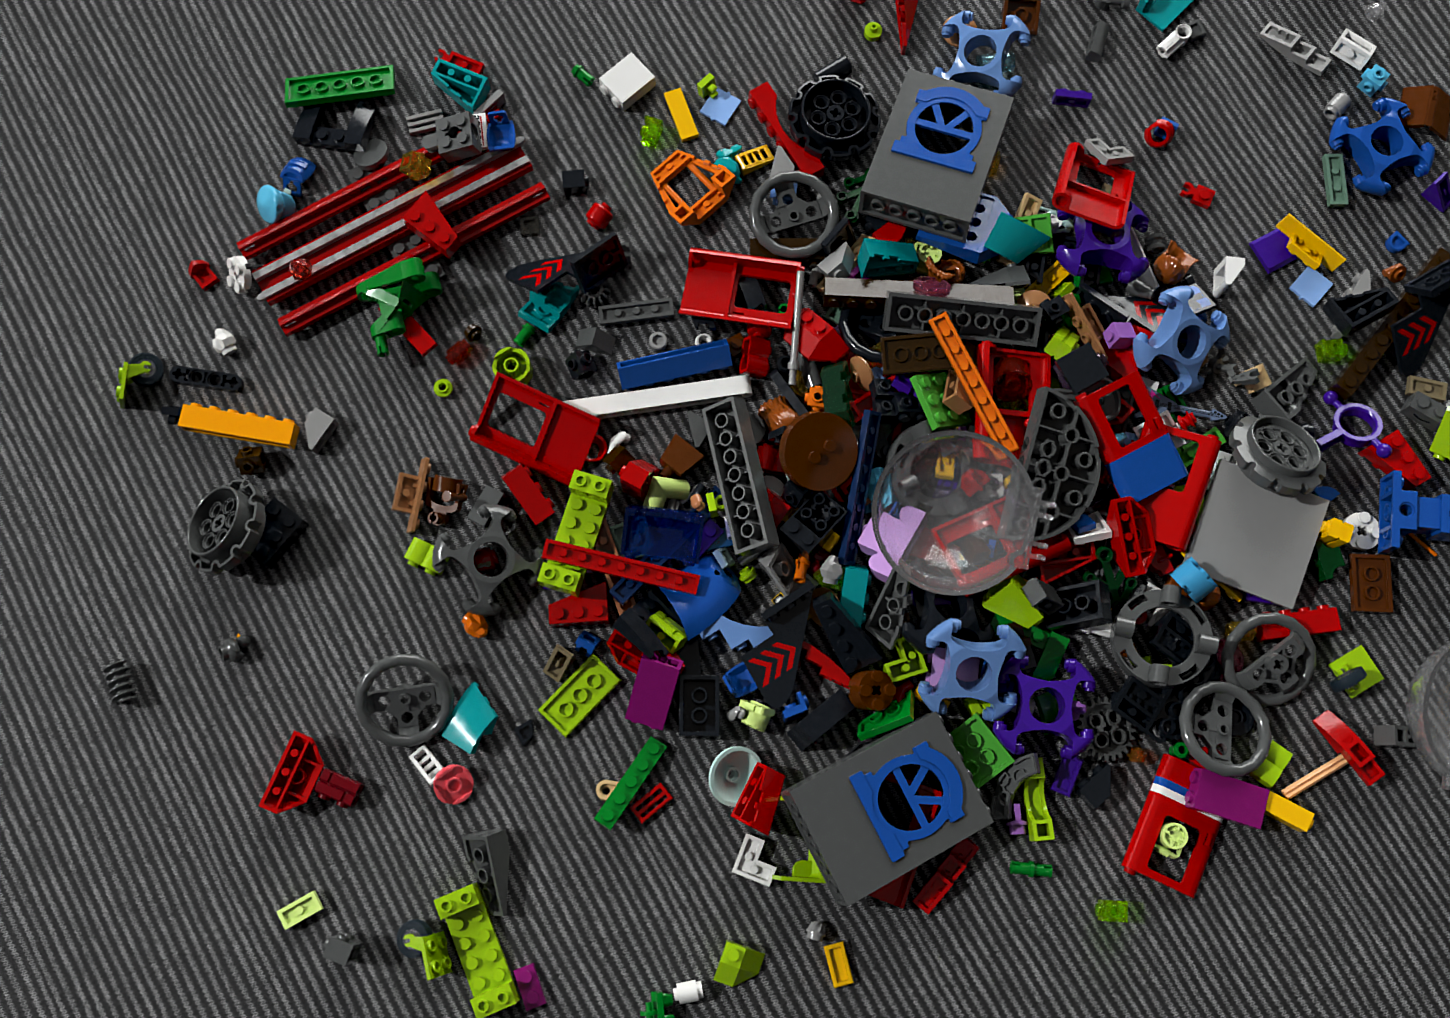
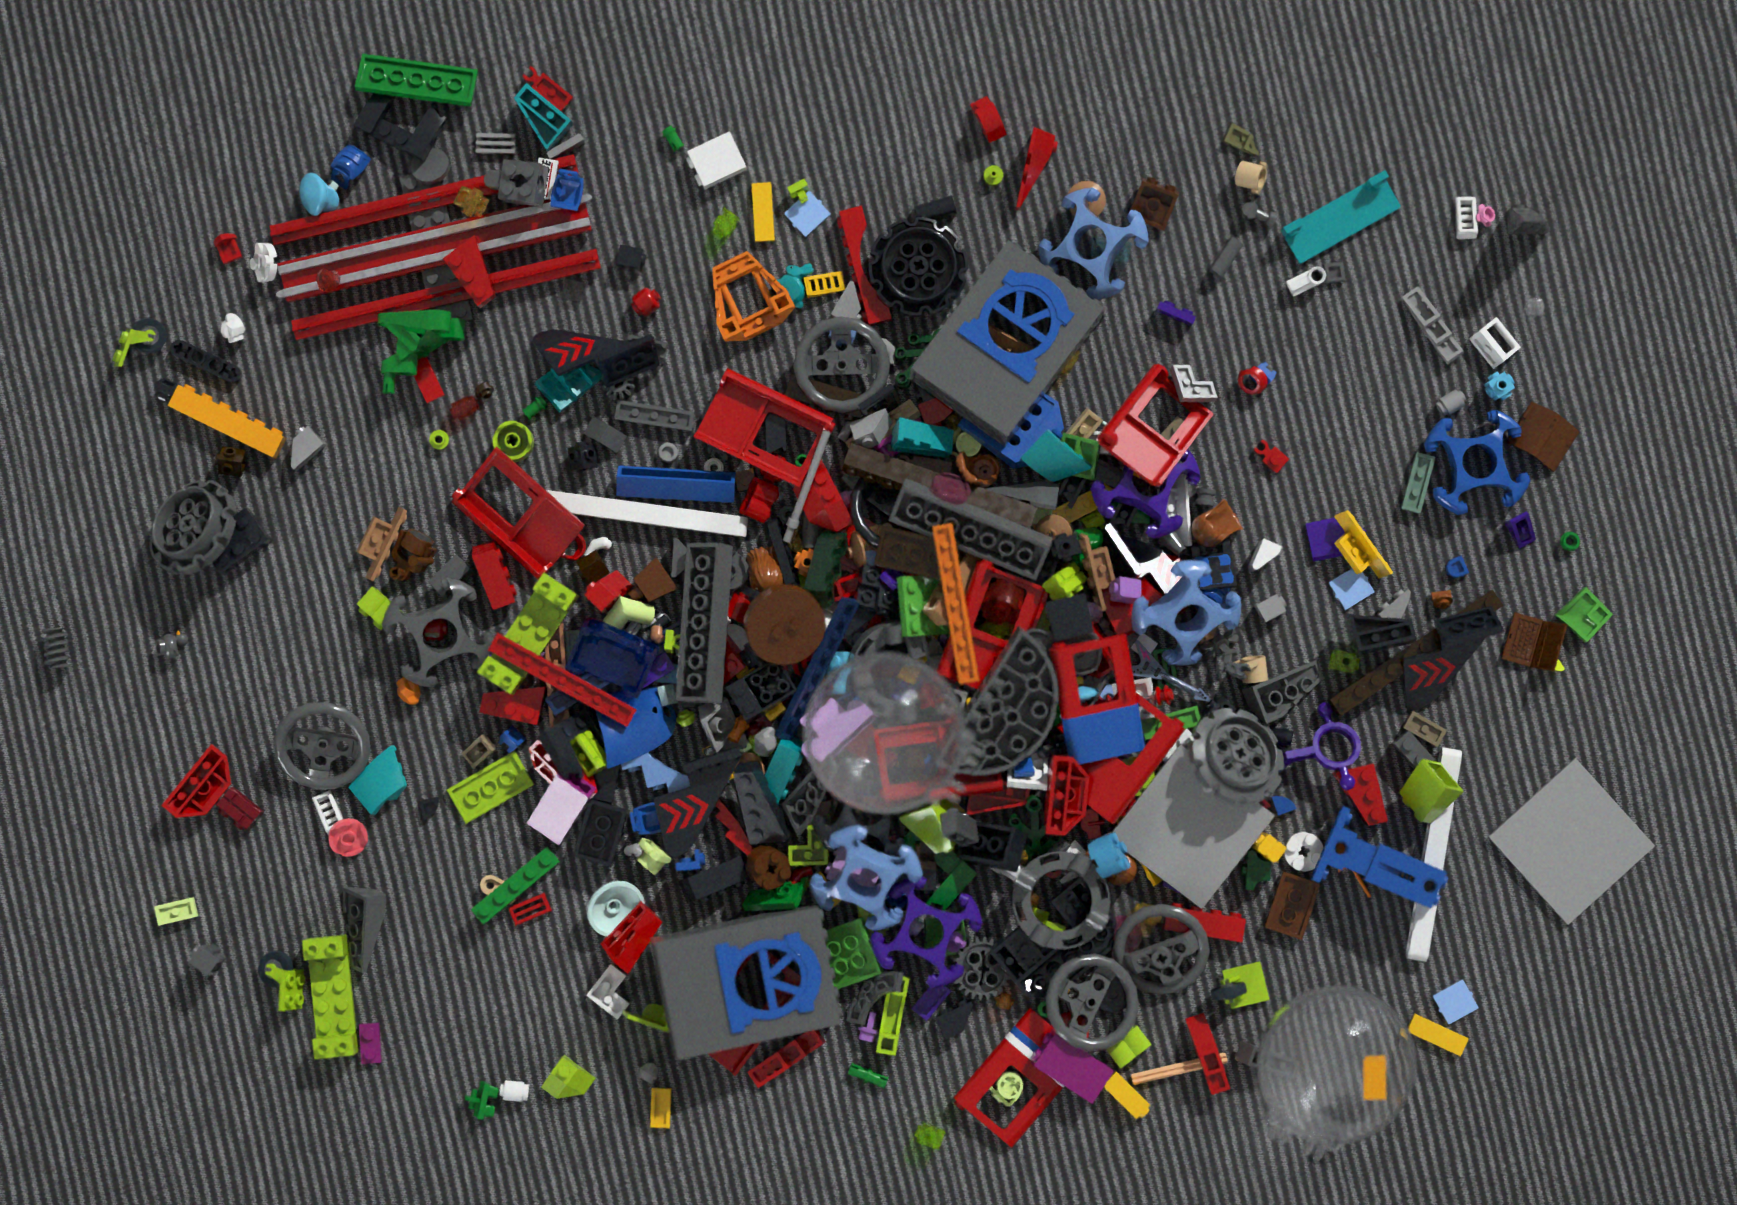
camera: 15 degrees right, 10 degrees up
none -> light grey brick [1254,594,1287,623]

